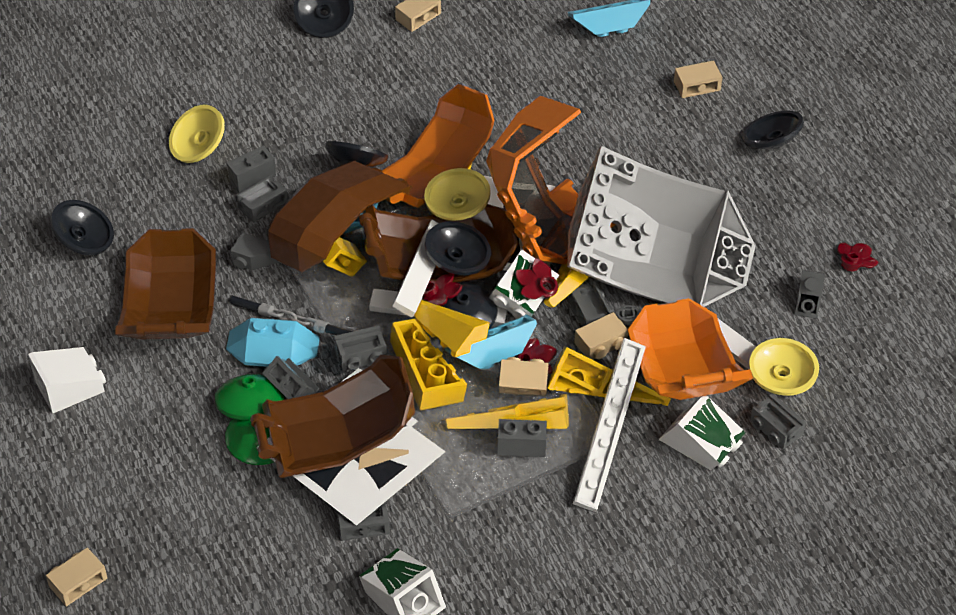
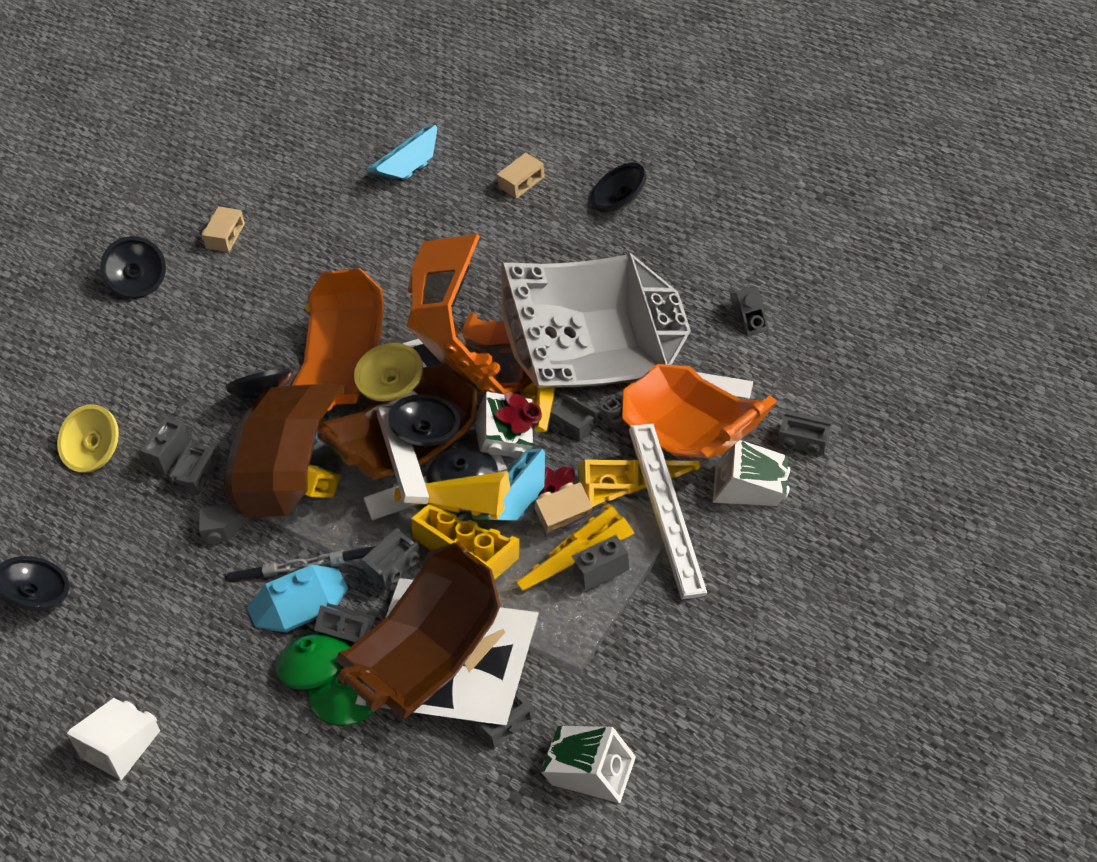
camera: 25 degrees left, 0 degrees up
reddish brown windscreen [115,228,216,339] -> none
dark red plate [422,273,462,306] -> none
tan brick [575,312,628,360] -> none
light yellow dish [749,338,819,396] -> none
dark red plate [837,242,879,271] -> none

